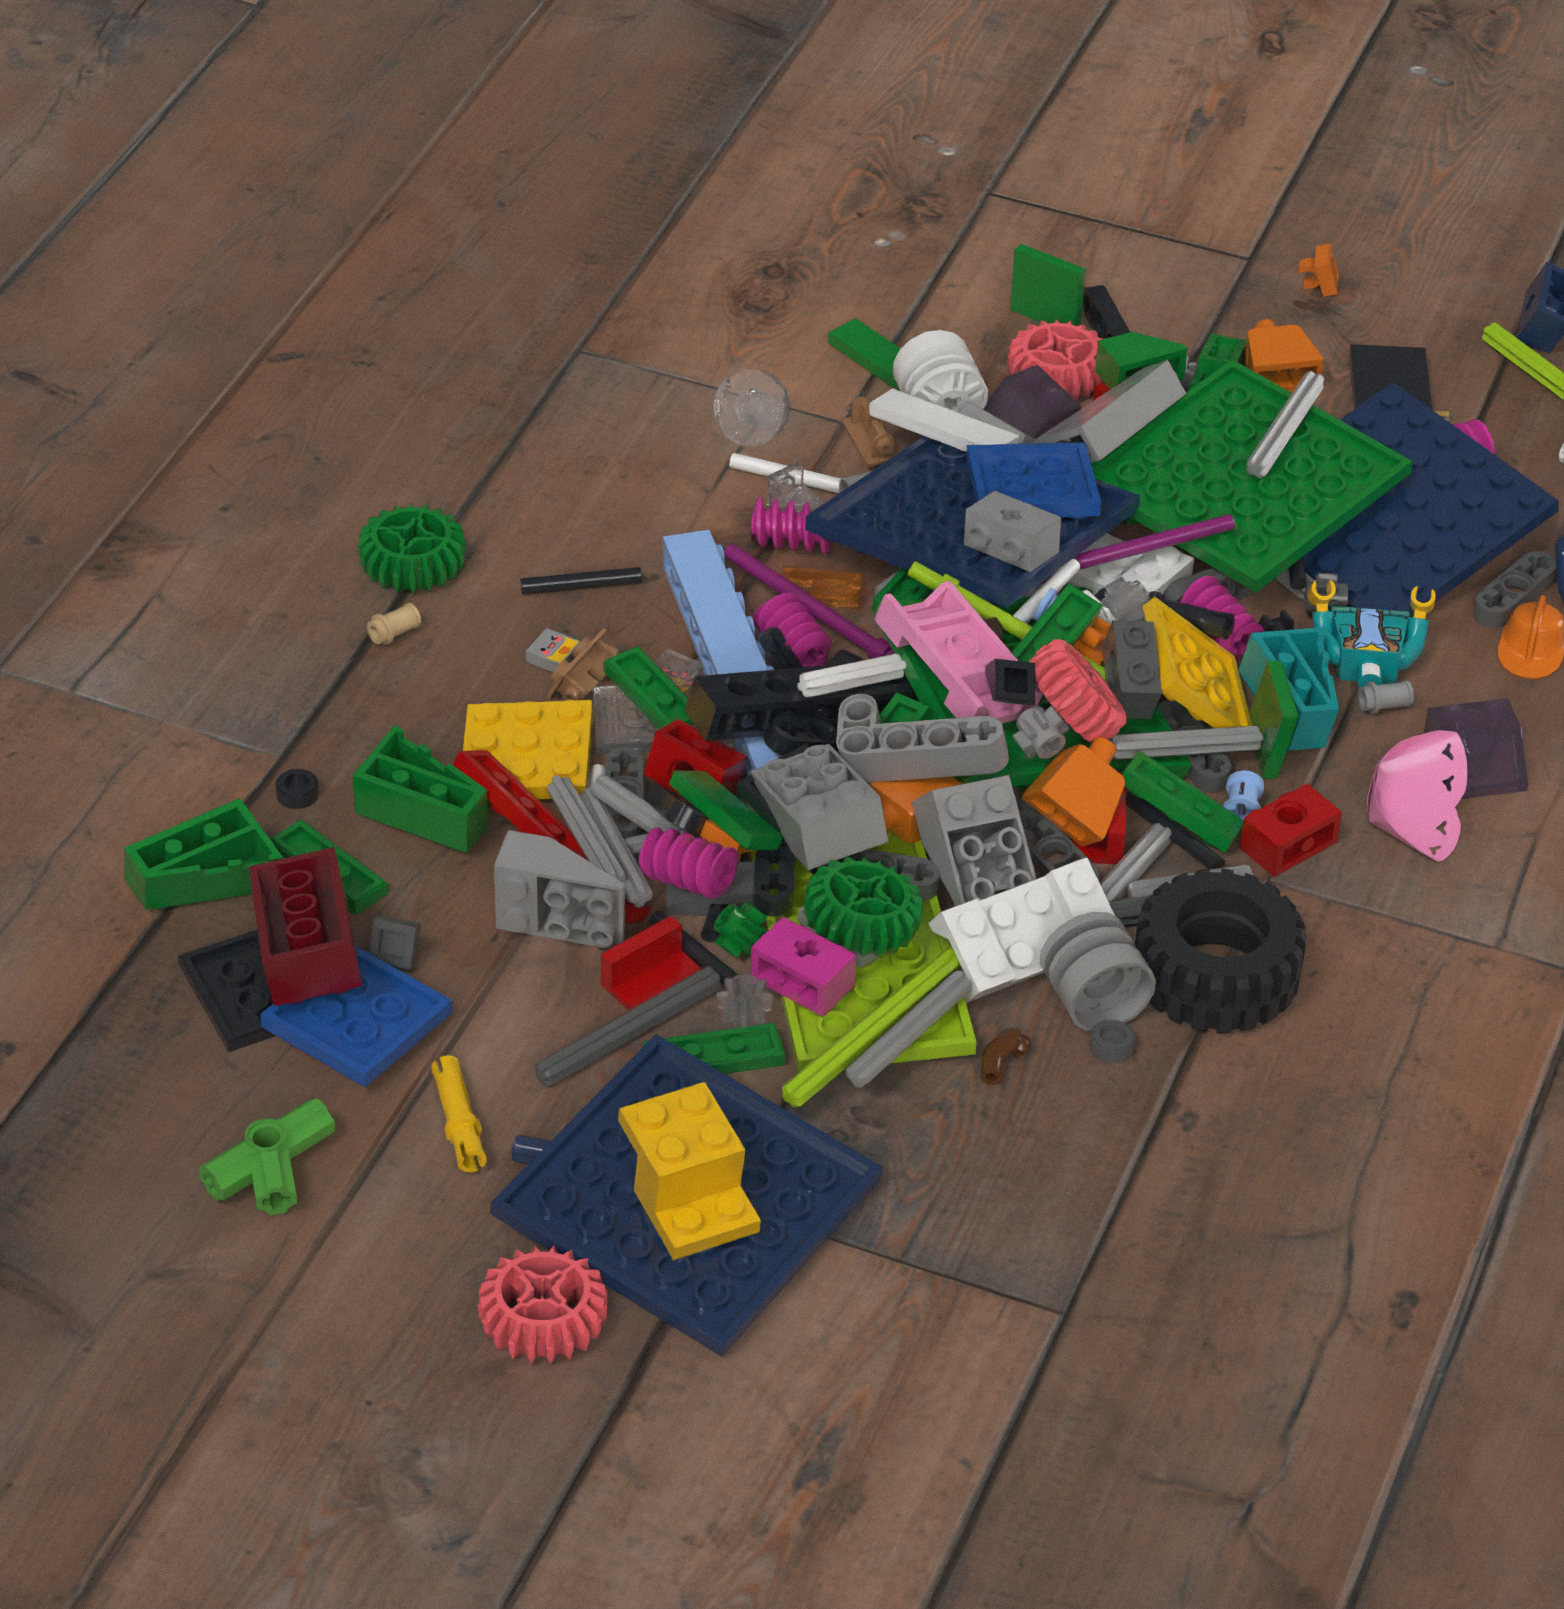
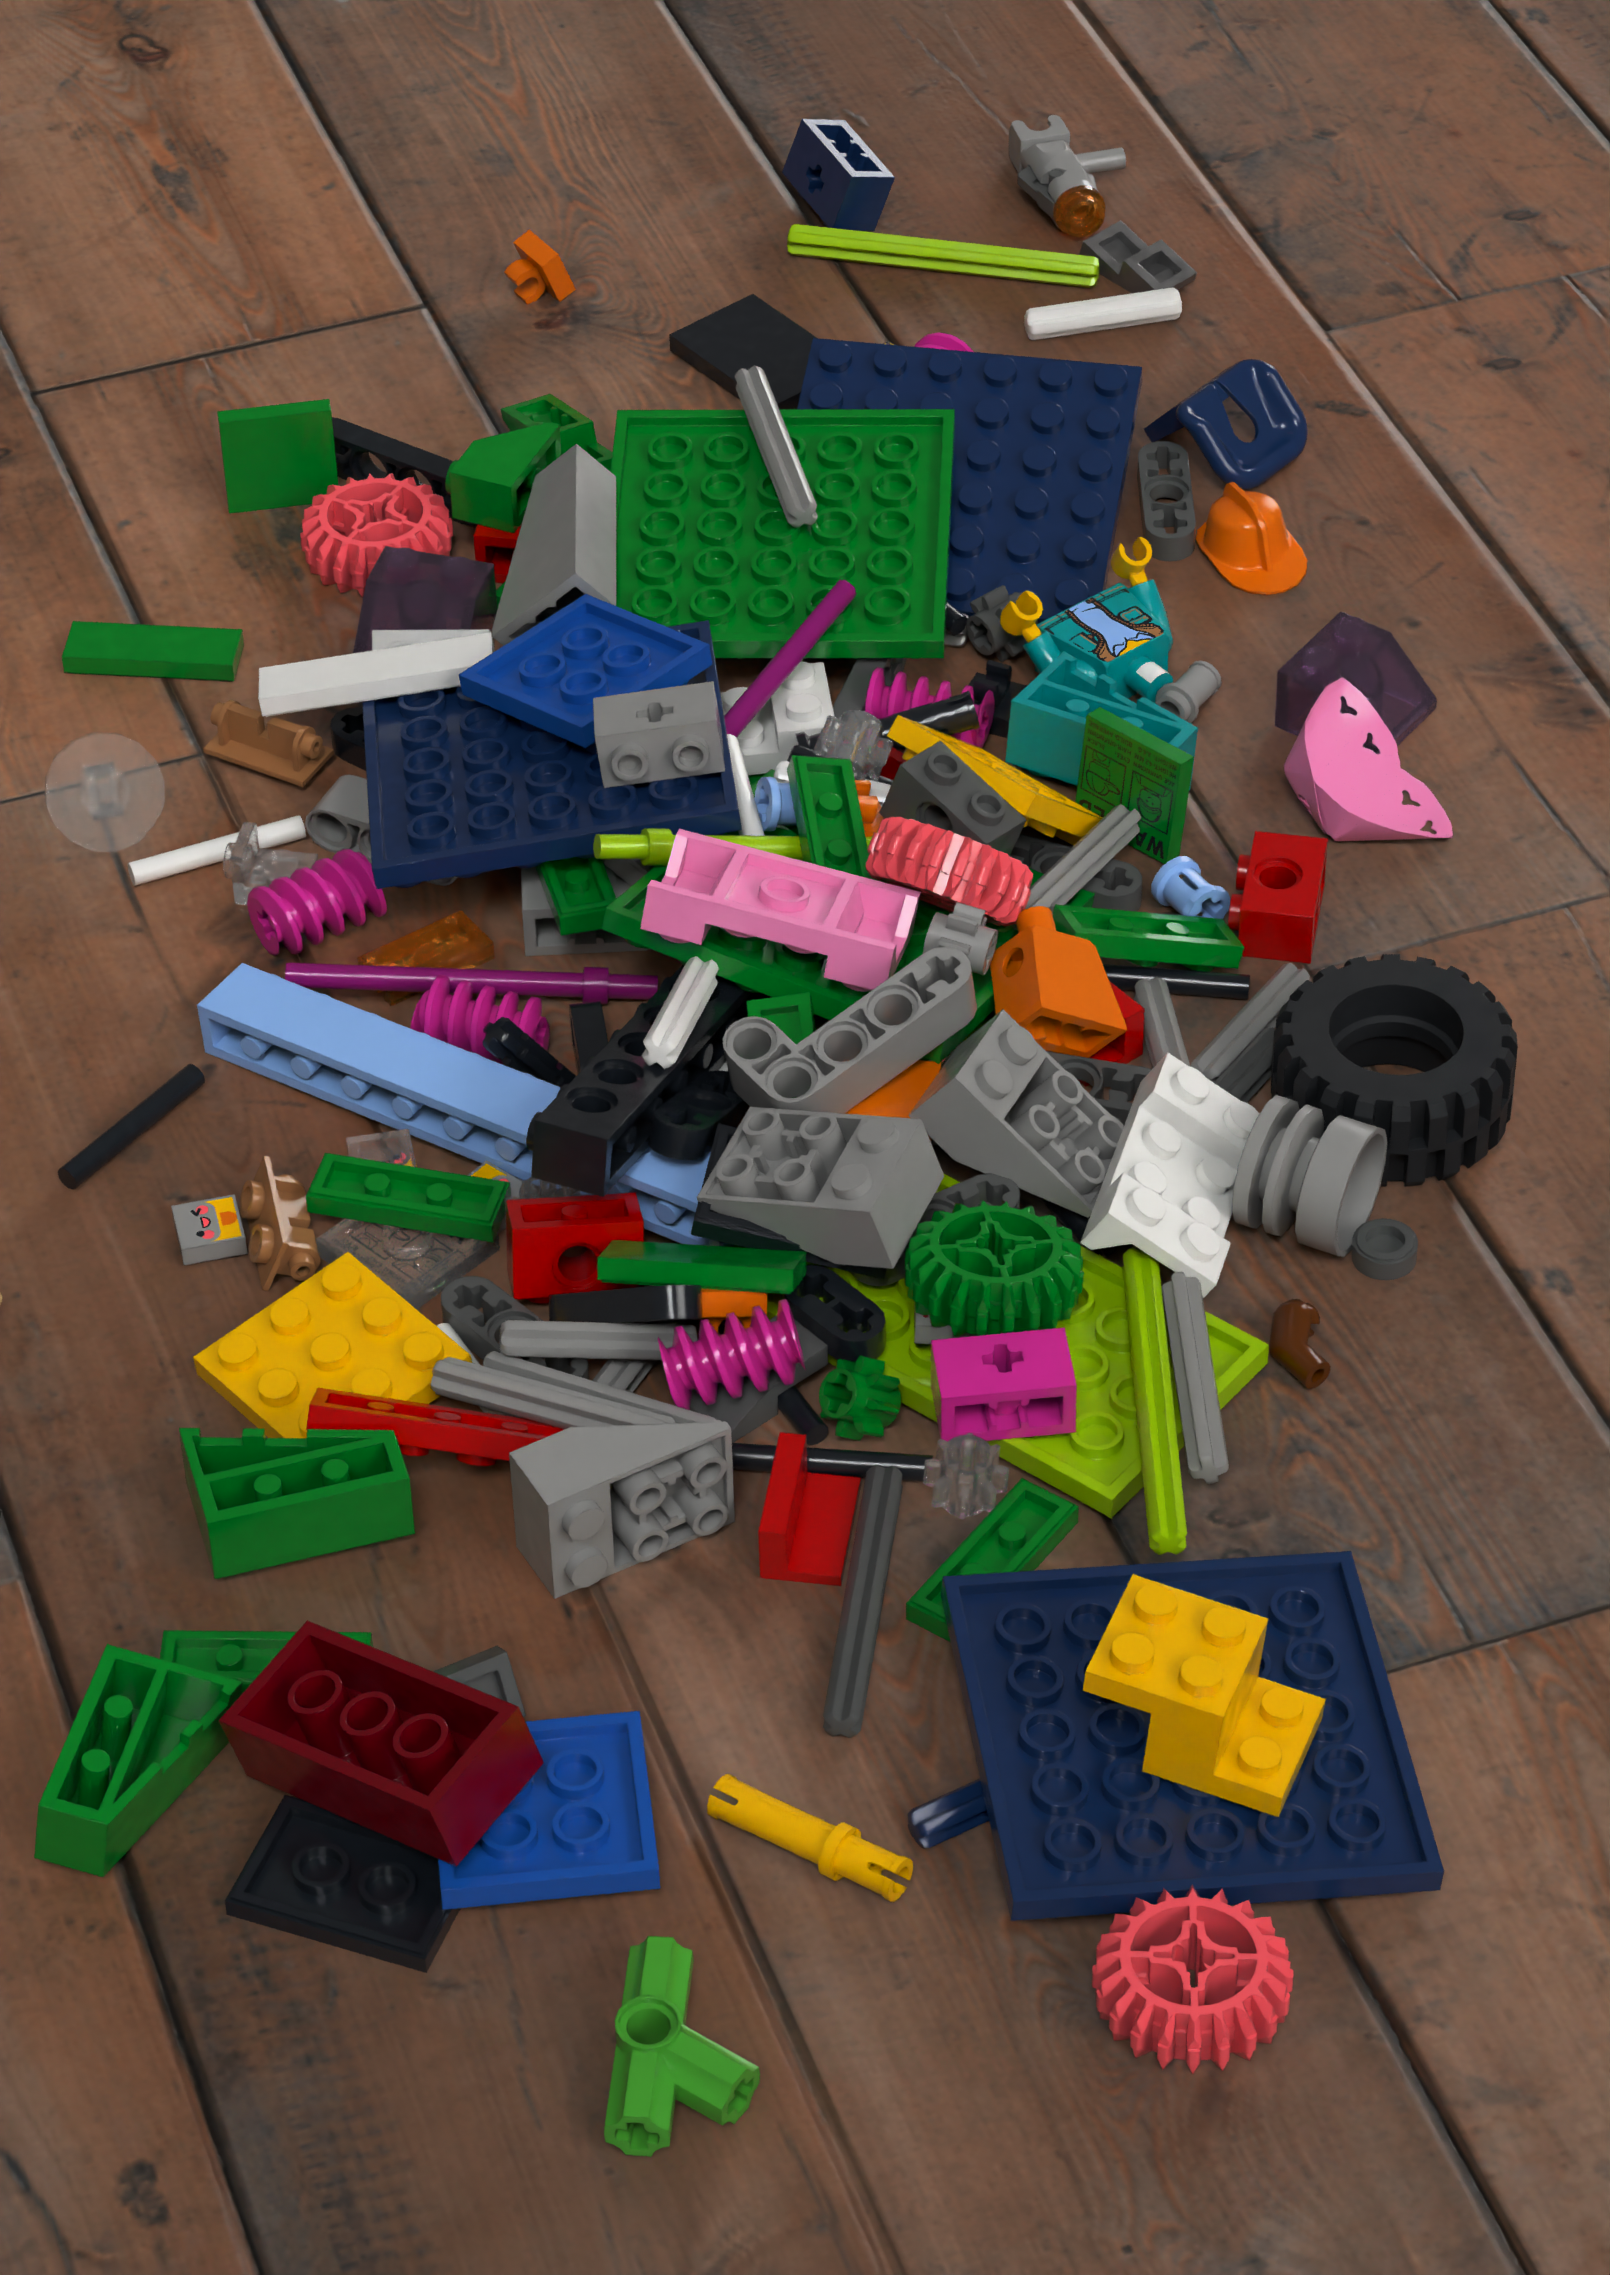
camera: 40 degrees left, 0 degrees up
black tile [275,769,319,809] -> none
white wheel [893,330,988,413] -> none
black slope [985,658,1035,705] -> none
orange torso [1244,319,1324,392] -> none

